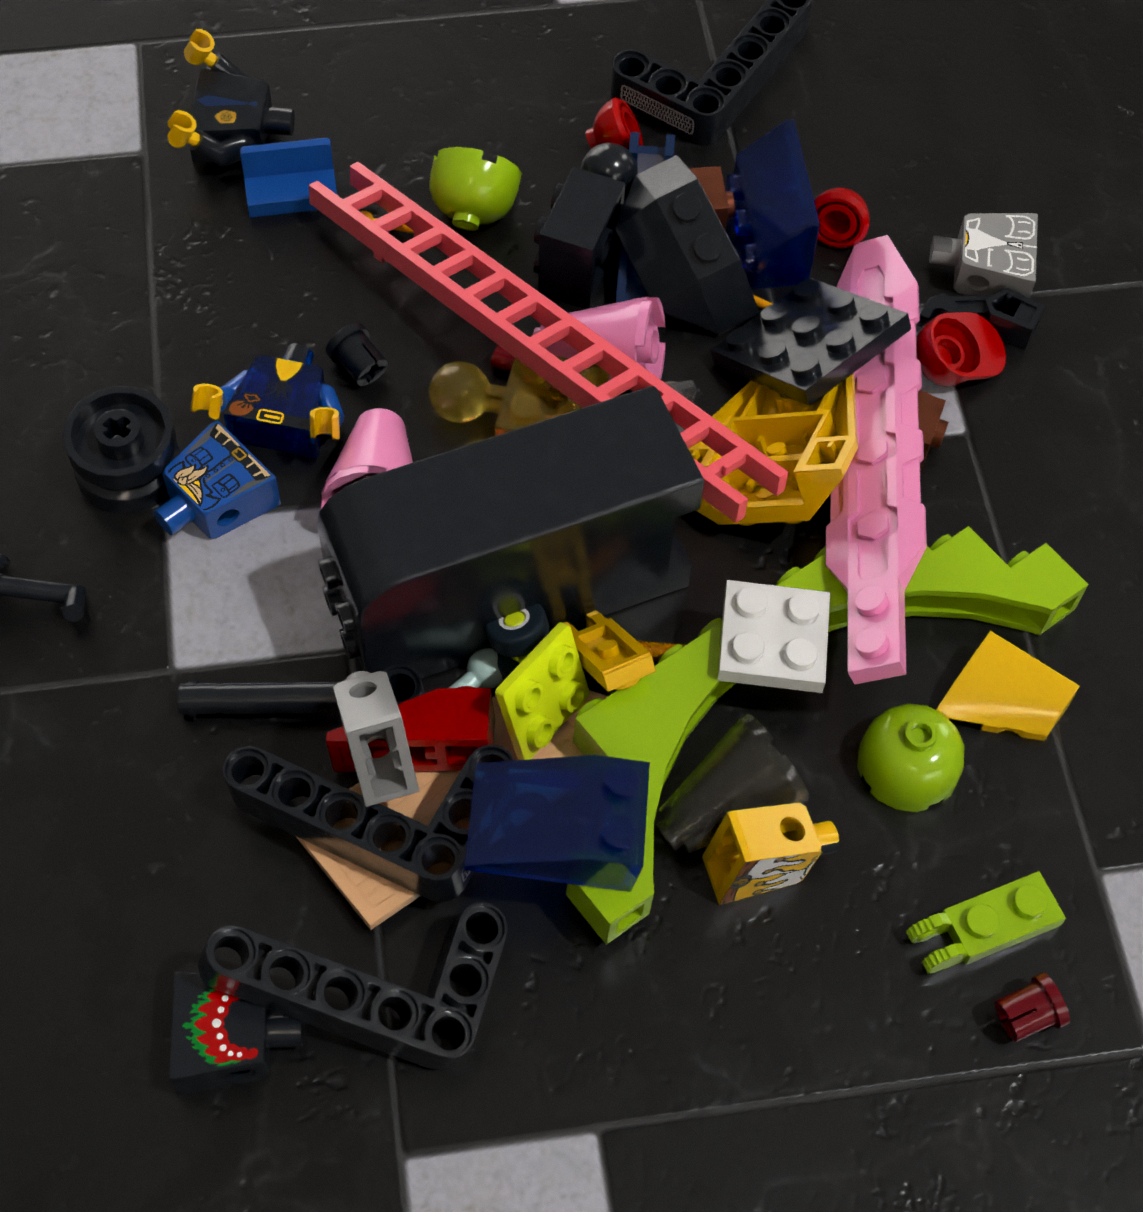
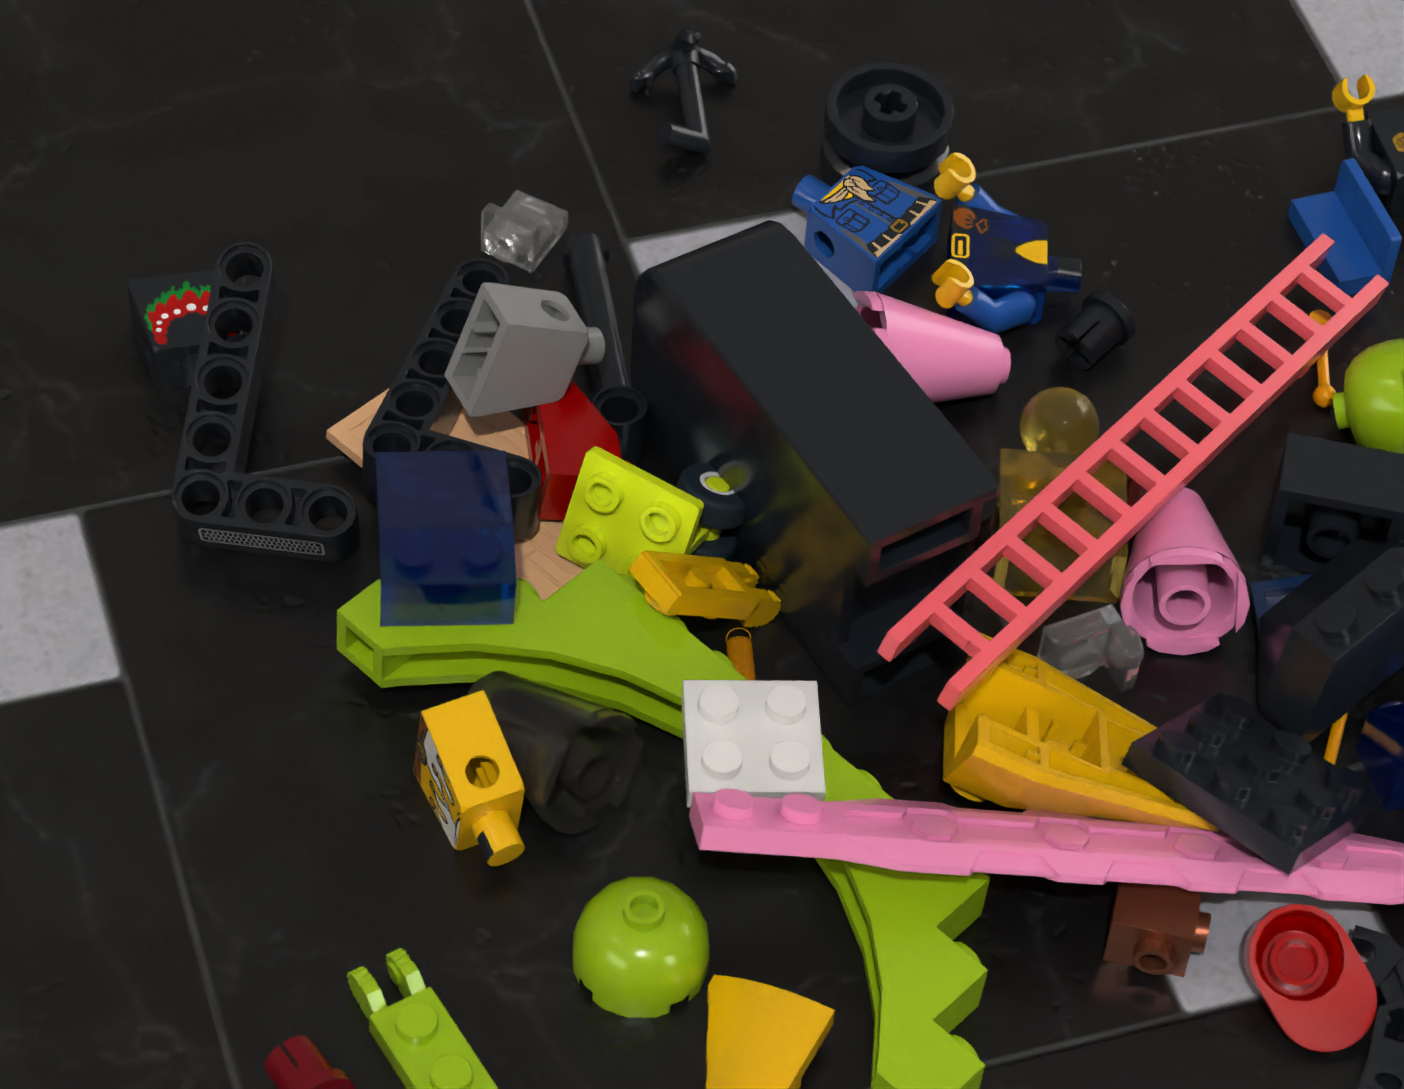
camera: 80 degrees right, 10 degrees down
none -> clear bracket [481,190,568,272]

